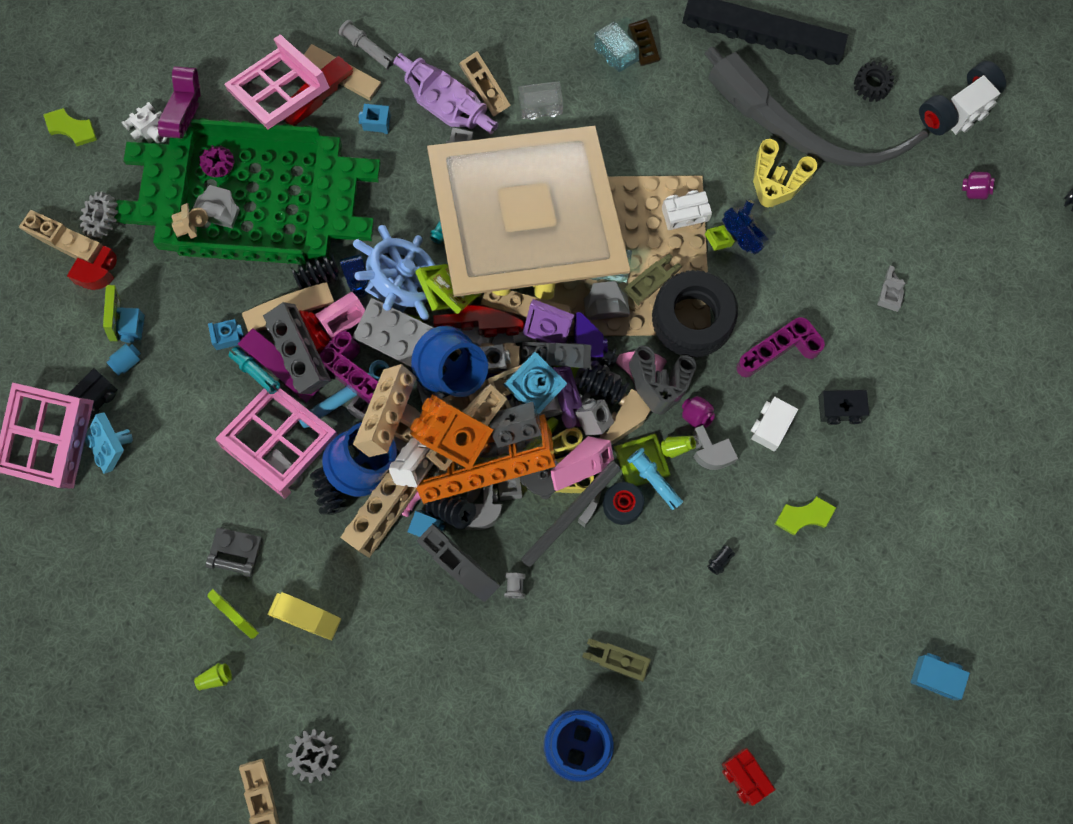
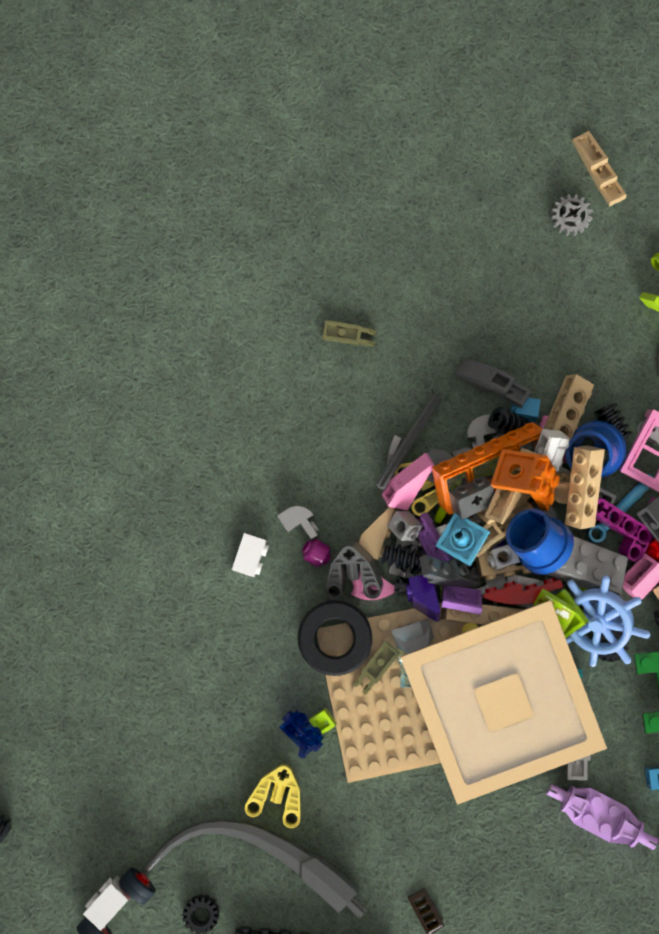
camera: 175 degrees right, 10 degrees up
light yellow connector [267,592,341,641] -> none
clear blue piece [340,254,368,298] -> none
tan slope [459,51,511,117] -> none
light grey bush [504,573,525,599] -> none
clear brick [518,81,563,119] -> none
blue piece [544,709,614,782] -> none
clear light blue brick [594,21,639,72] -> none
black wheel [603,482,644,525] -> none
lime tile [614,434,671,487] -> none
medium azure pin [627,448,683,510] -> none
lime cone [661,436,696,458] -> none
white brick [662,190,712,230] -> none
black pin [707,545,735,575] -> none
red brick [722,748,775,806] -> none
magenta beam [736,317,825,377] -> none
lime tile [775,496,836,535] -> none
black brick [818,390,869,425] -> none
light grey slope [877,265,906,312] -> none
dark azure brick [910,653,970,700] -> none
magenta head [962,171,995,200] -> none

